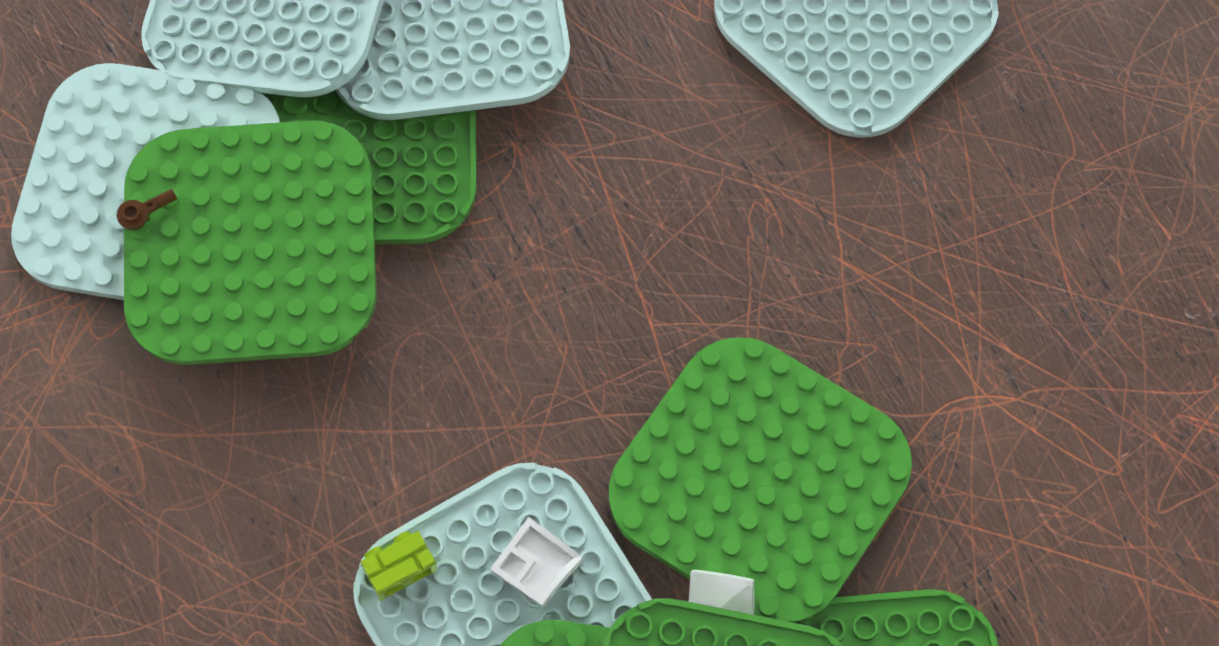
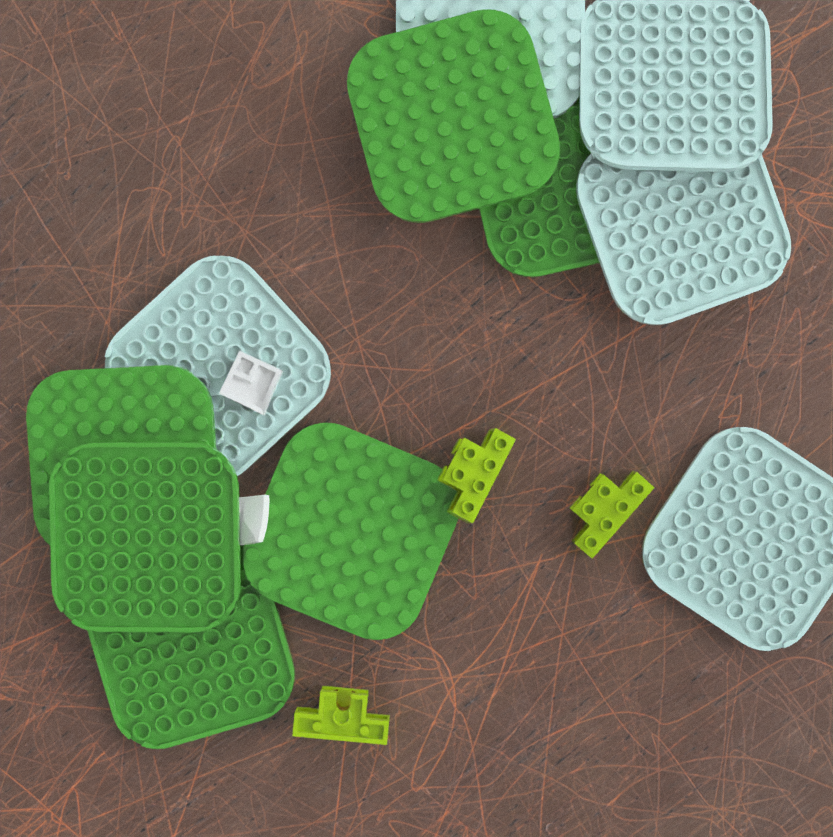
camera: 80 degrees right, 20 degrees up
reddish brown plate [116,189,178,230] -> none
lime brick [360,531,438,601] -> none
none -> lime piece [292,686,390,745]
none -> lime piece [437,428,516,523]
none -> lime piece [569,471,655,559]

